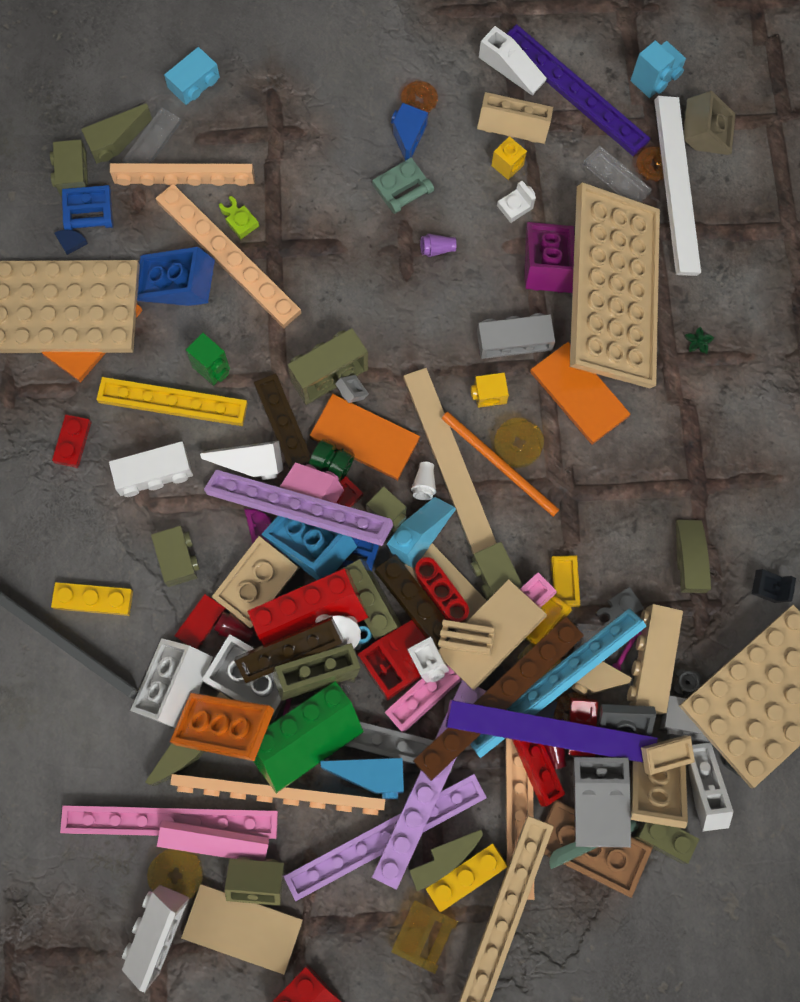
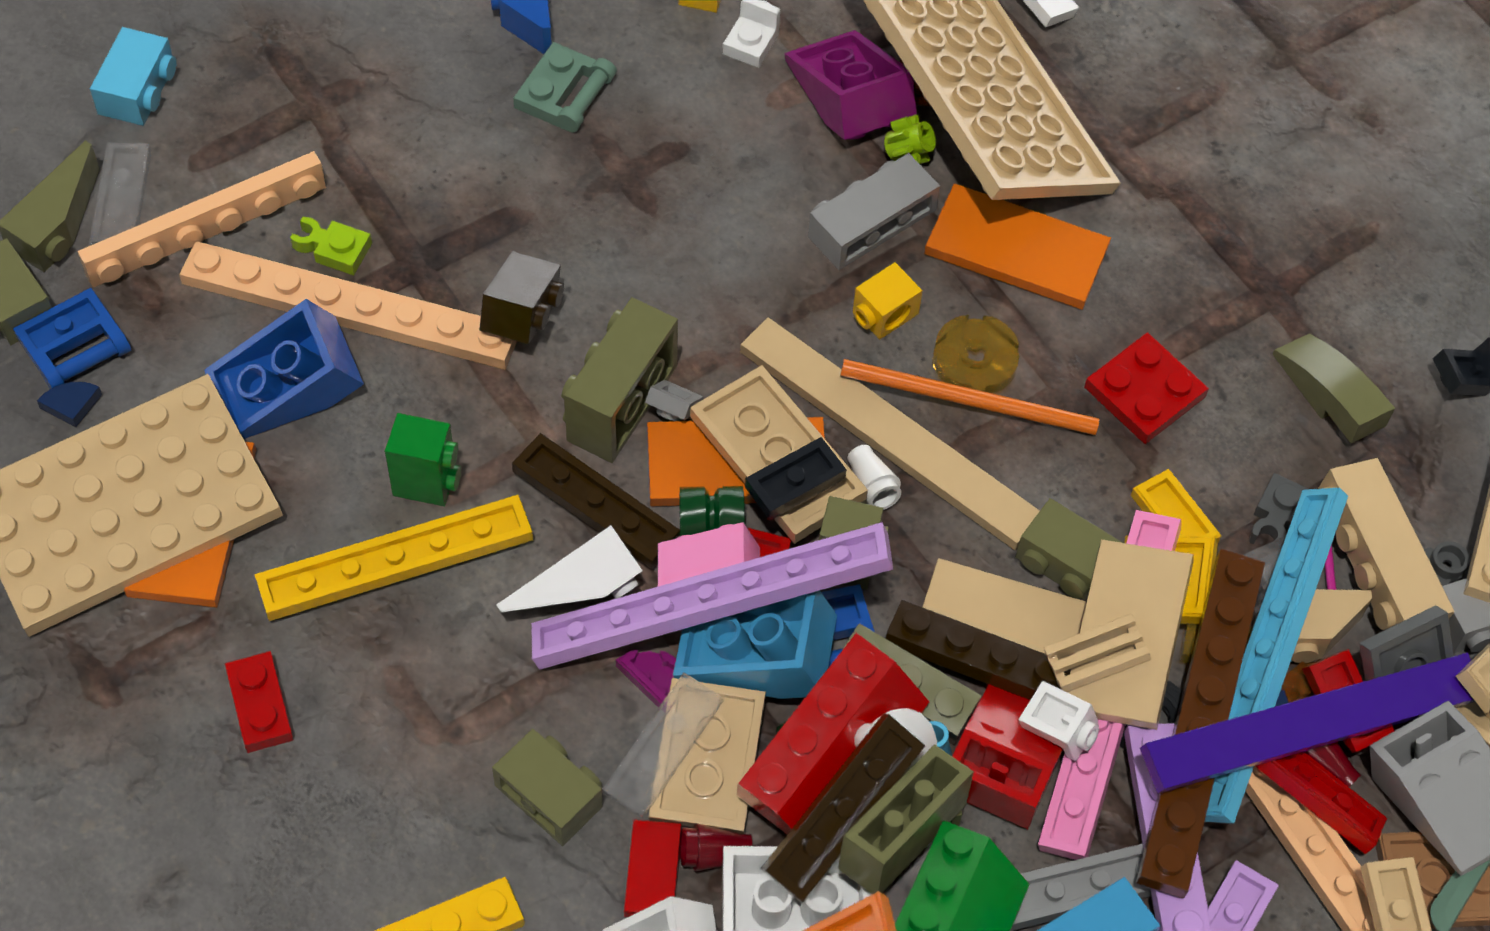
camera: 30 degrees left, 15 degrees down
white brick [109,442,193,497] -> none
medium azure slope [387,497,456,568] -> none
red beam [415,557,469,623] -> none
medium lavender cone [420,233,456,257] -> none
dark green plant [684,327,714,354] -> none
none -> dark brown brick [479,251,564,344]
none -> clear tile [602,672,723,819]
none -> tan plate [690,365,868,544]
none -> black plate [745,437,847,520]
none -> lime gear [884,114,936,164]
none -> red plate [1084,332,1209,444]

